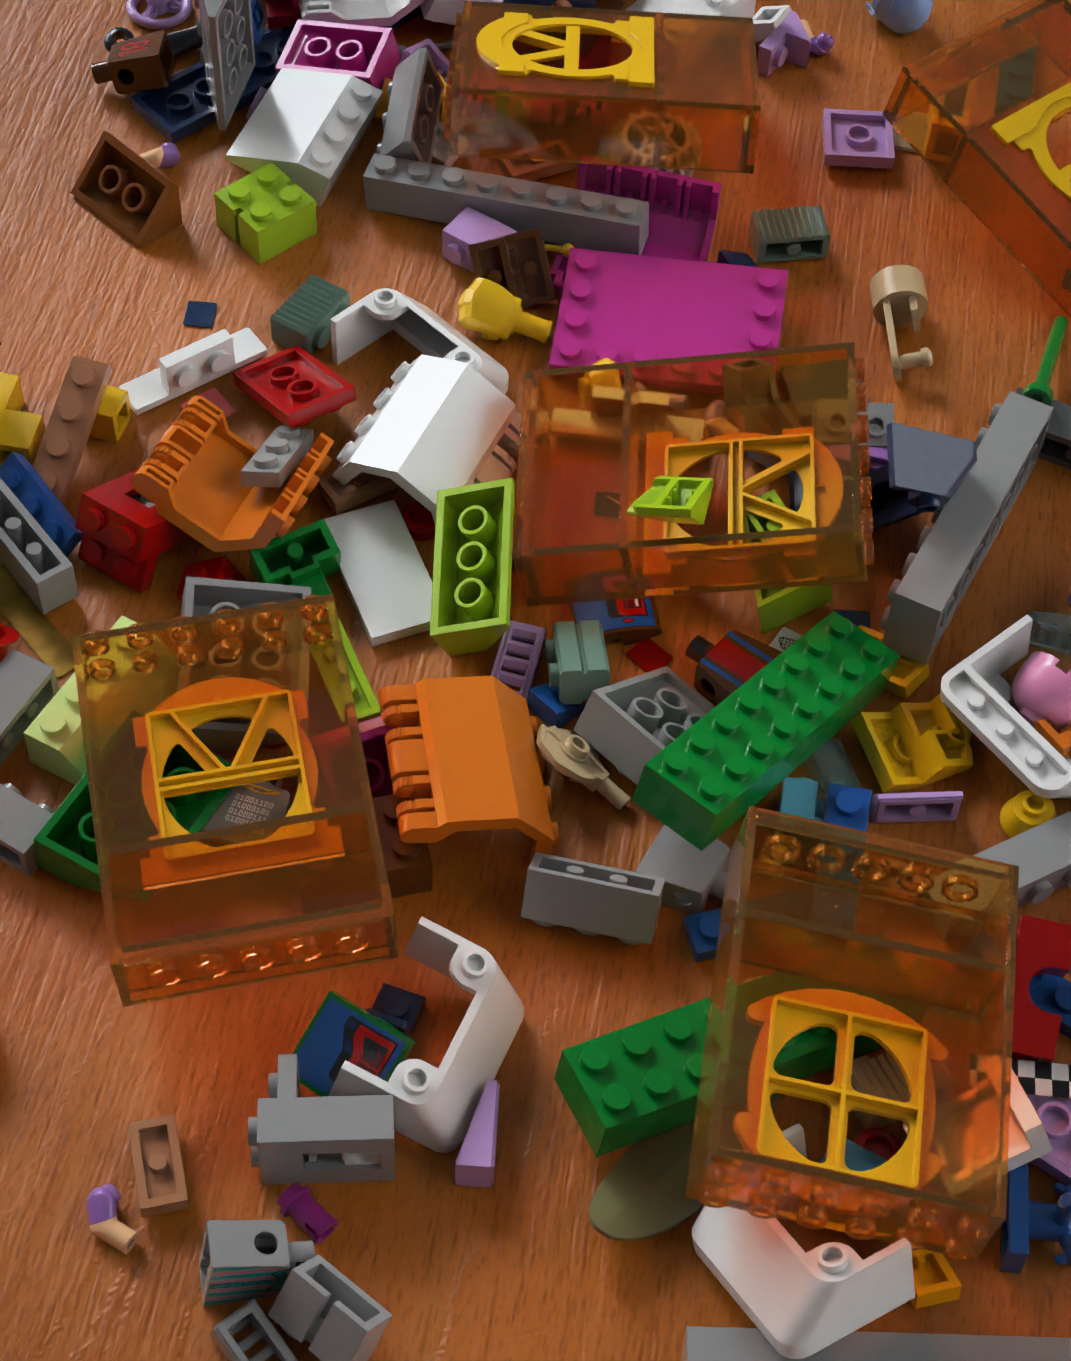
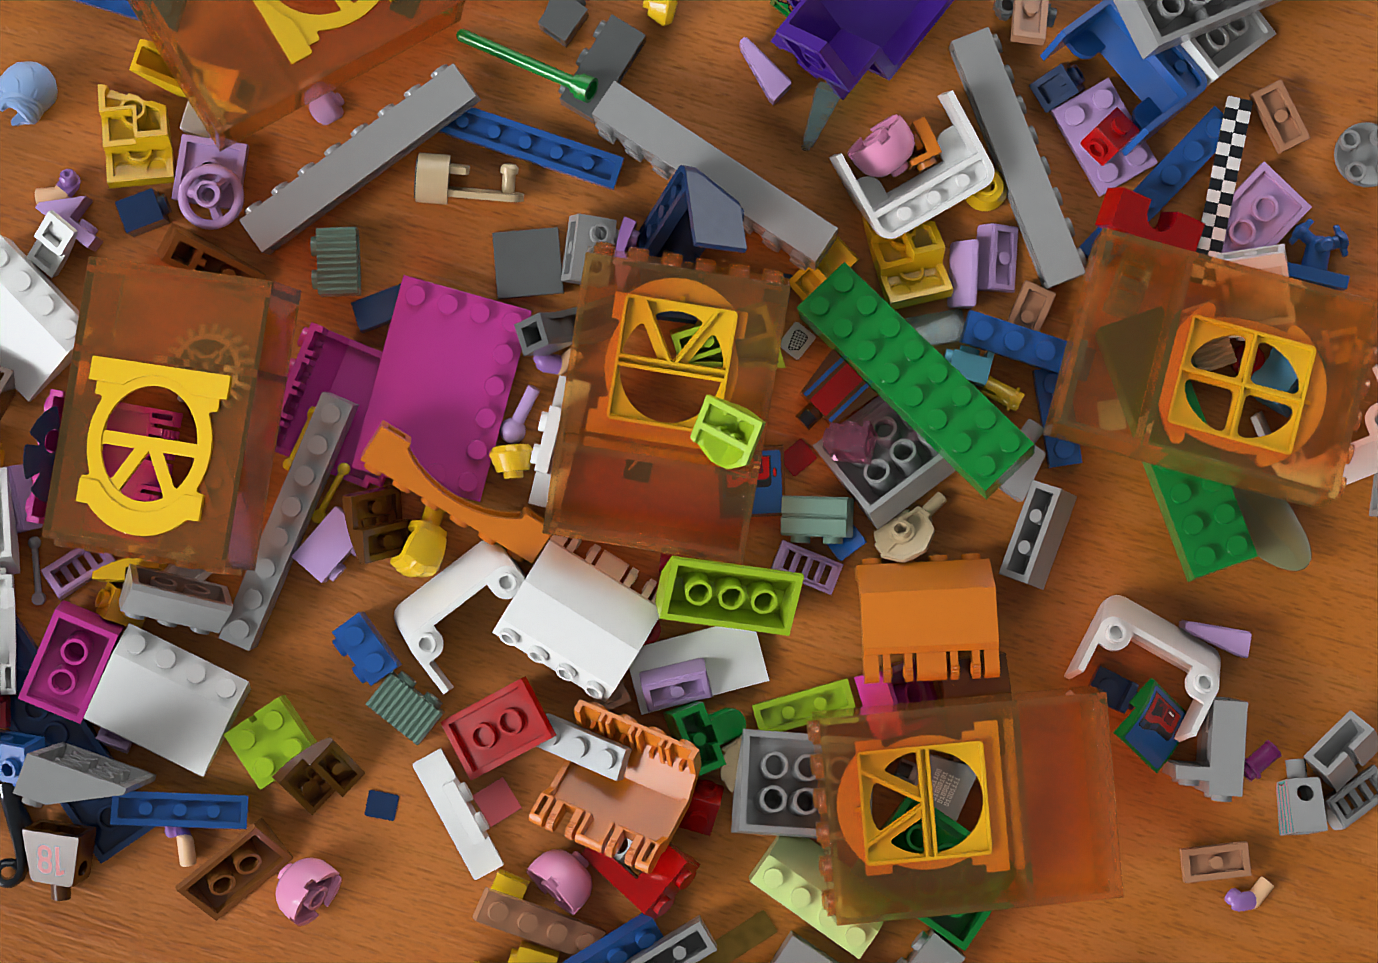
camera: 85 degrees left, 35 degrees up
none -> yellow slope [98,84,175,189]
none -> blue plate [110,791,248,830]
none -> dark blue brick [115,188,172,237]
none -> dark orange slope [157,223,266,304]
none -> lavender piece [178,164,244,230]
none -> light grey brick [239,64,481,255]
none -> reddish brown slope [272,737,365,815]
none -> bright pink cylinder [276,857,342,926]
none -> lavender piece [309,89,344,125]
none -> blue brick [332,611,402,686]
none -> orange arch [360,420,554,563]
none -> blue plate [439,107,624,191]
none -> bright pink cylinder [527,849,593,915]
none -> lavender slope [639,658,712,712]
none -> clear pink brick [823,420,877,465]
none -> lavender slope [977,223,1018,293]

